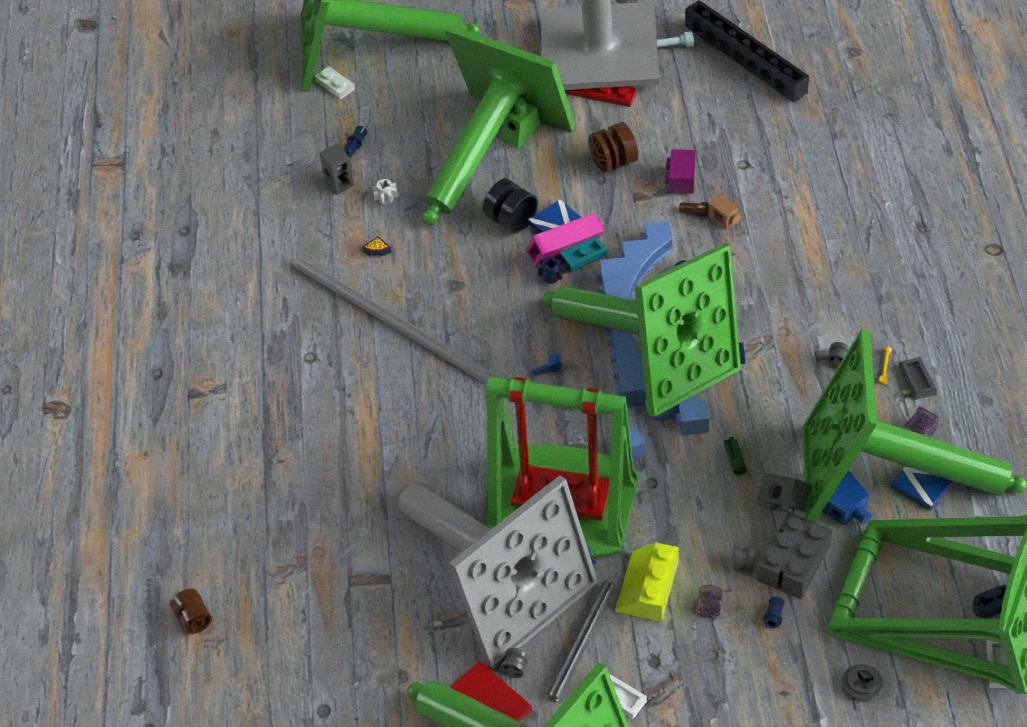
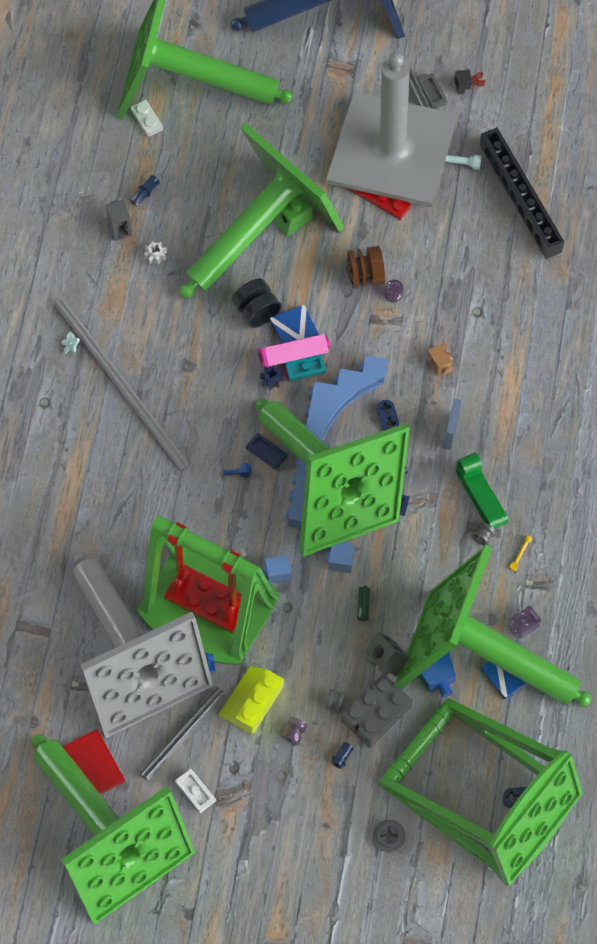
camera: 10 degrees right, 15 degrees up
tile [362,237,392,256] -> none
dark grey wheel [500,648,529,678] -> none
magenta brick [665,149,696,194] -> none
reddish brown arm [679,202,708,217] -> none
dark grey tile [899,357,937,400] -> none
none -> light aqua plant [61,332,80,354]
none -> dark blue tile [246,433,287,470]
none -> clear purple wheel [384,279,403,303]
none -> sand blue tile [444,399,461,450]
none -> green beam [456,452,508,529]

